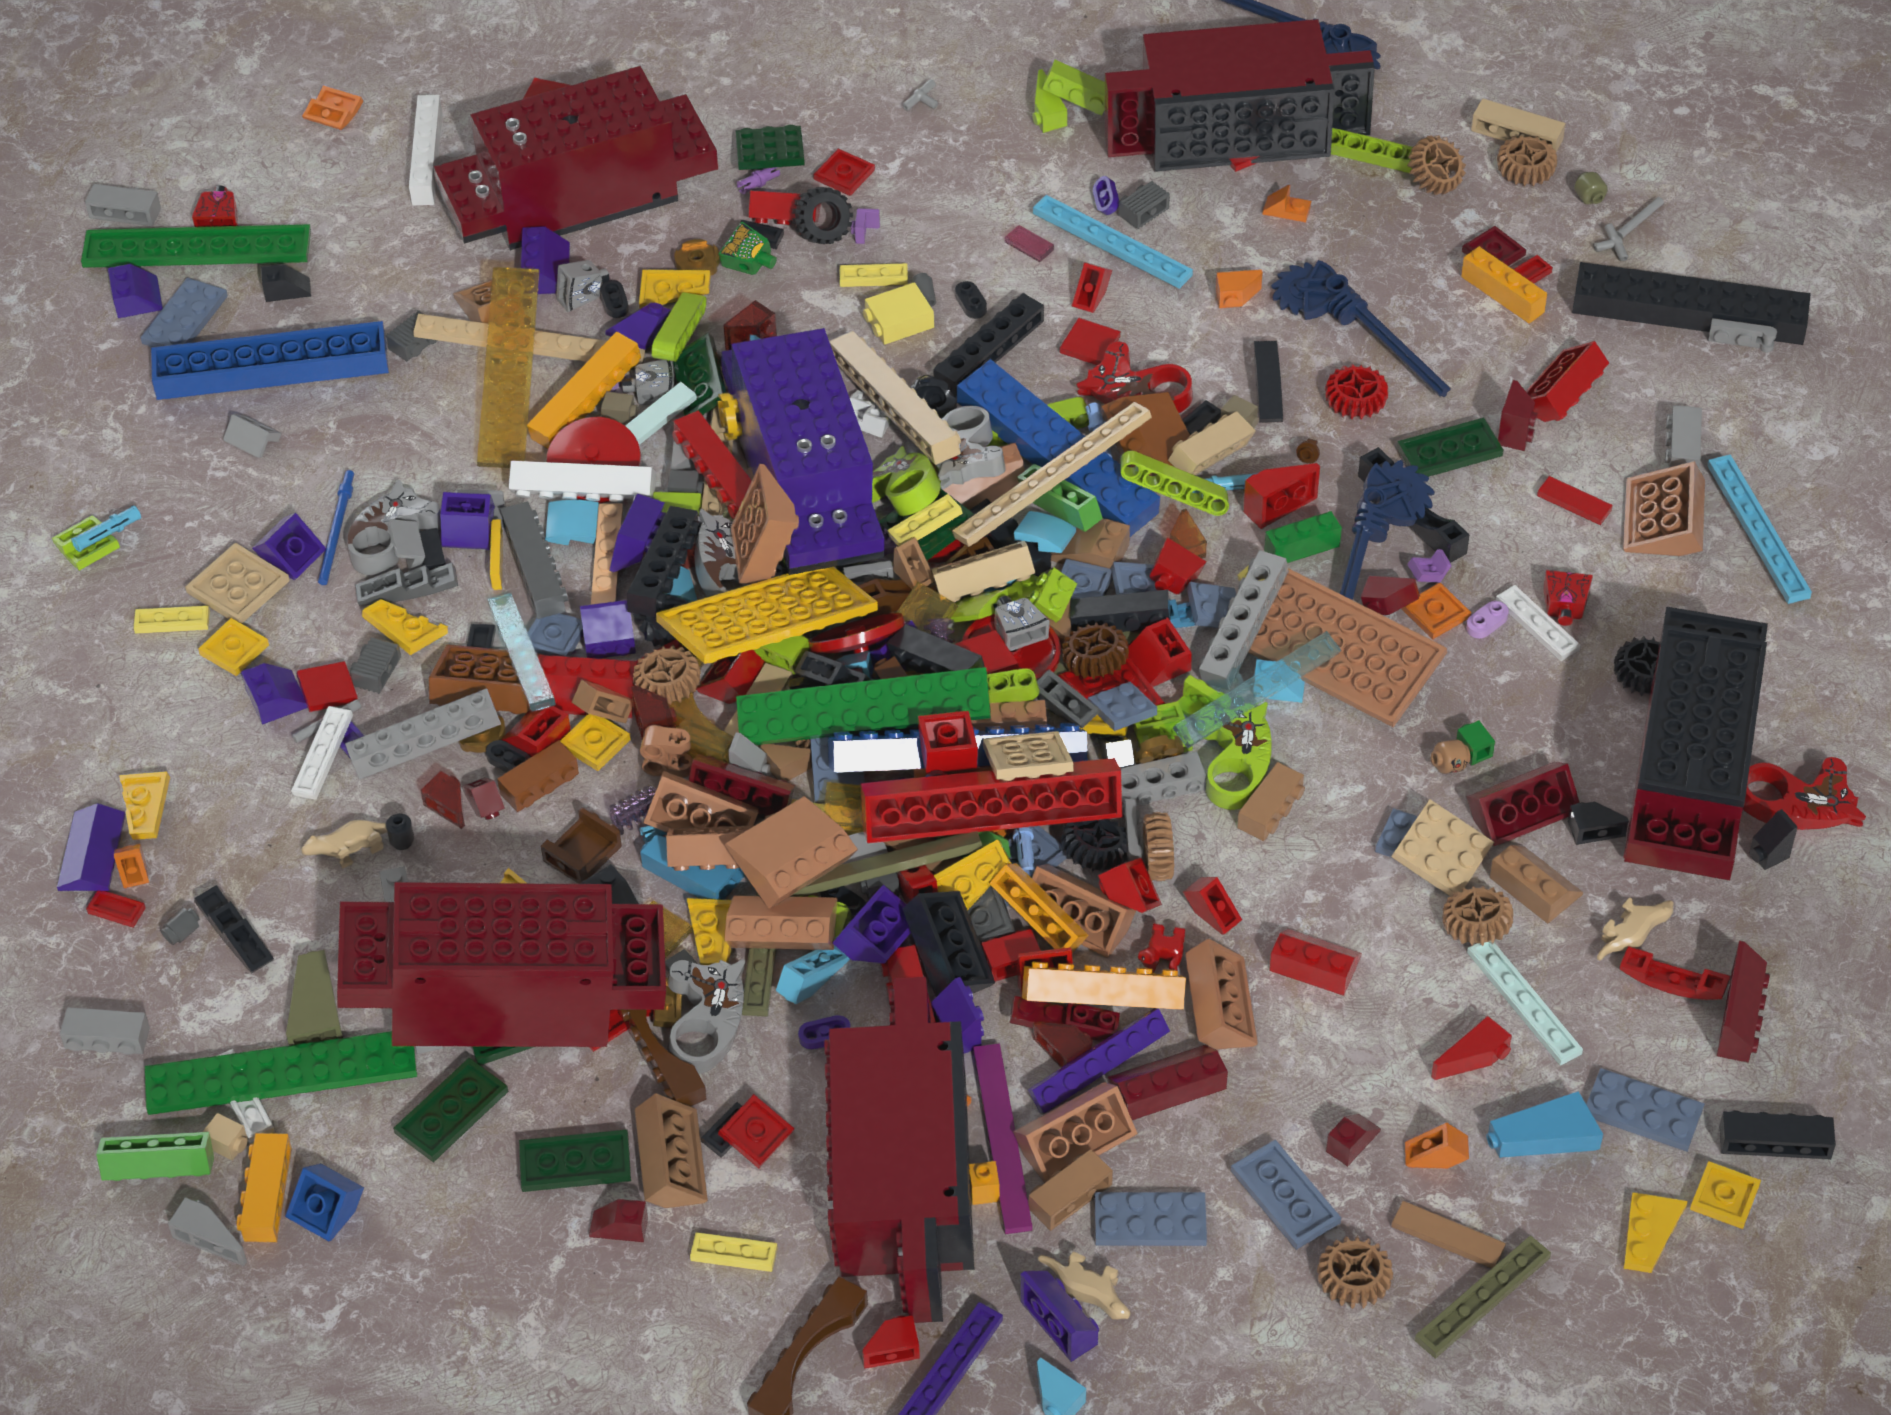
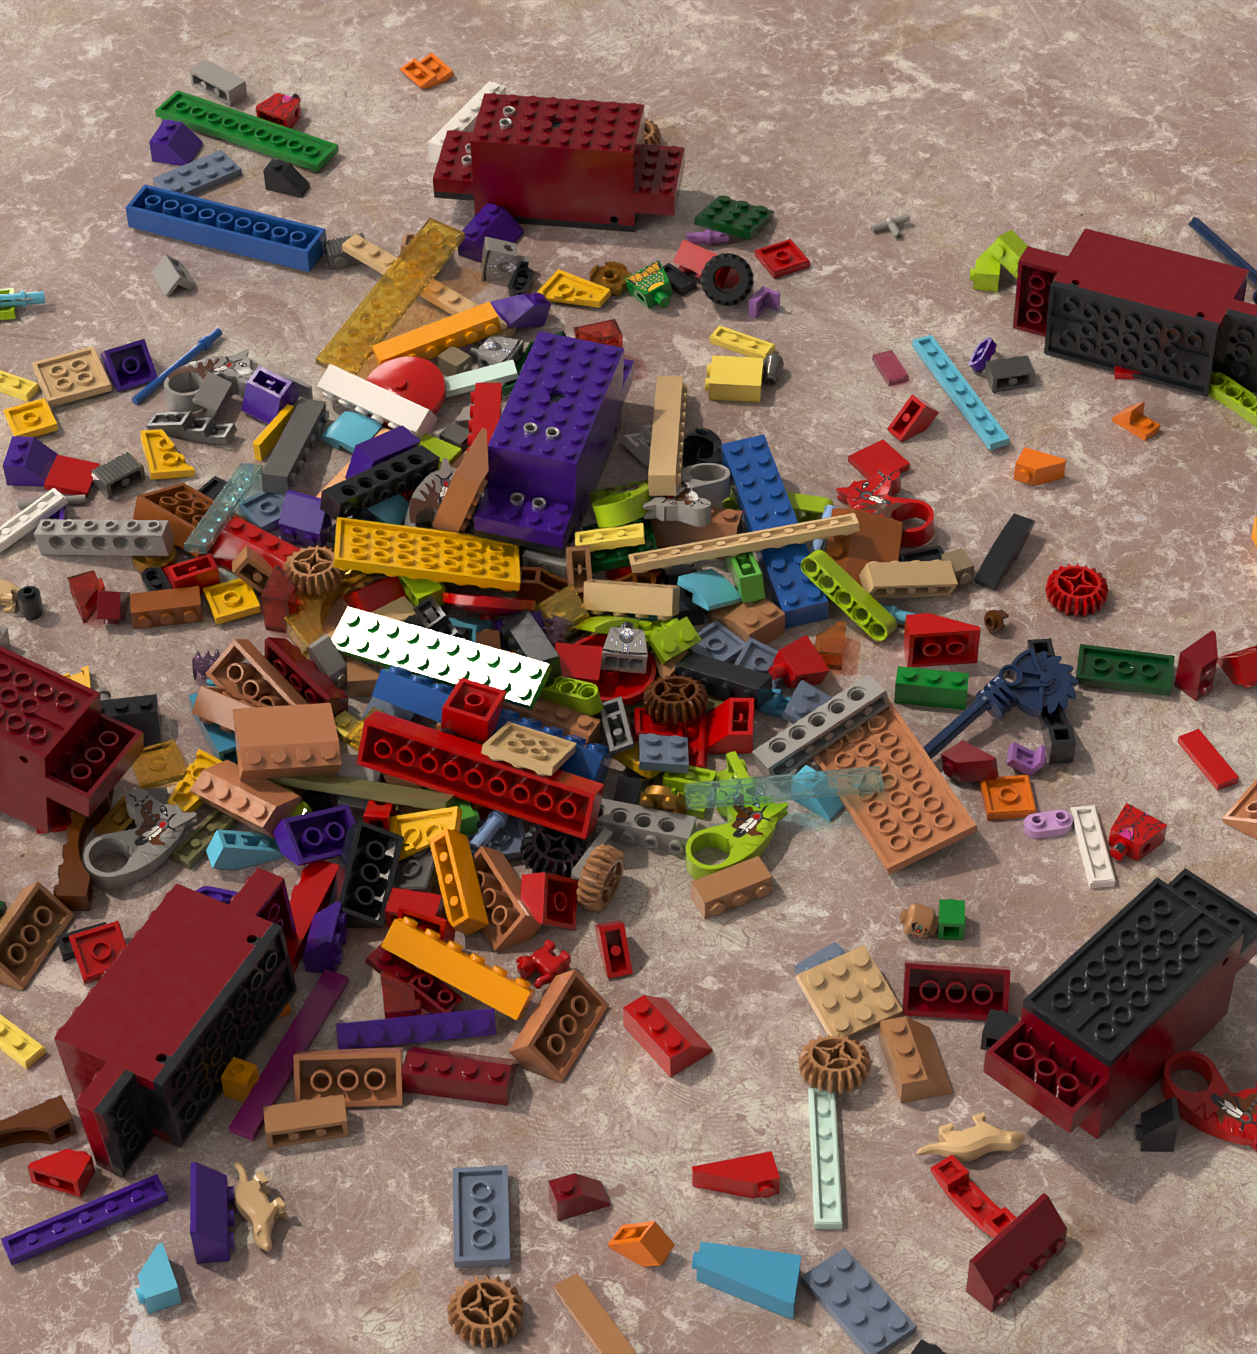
camera: 30 degrees right, 5 degrees down
black tile [419,528,446,570] -> none
reddish brown panel [541,807,622,884] -> none
nougat piece [640,725,693,778] -> none
lime beam [652,292,707,362] -> none
black brick [933,293,1044,398] -> none
black plate [955,281,987,319] -> none
sand blue plate [1095,1192,1207,1246] -> none
dark blue piece [1271,260,1451,398] -> none

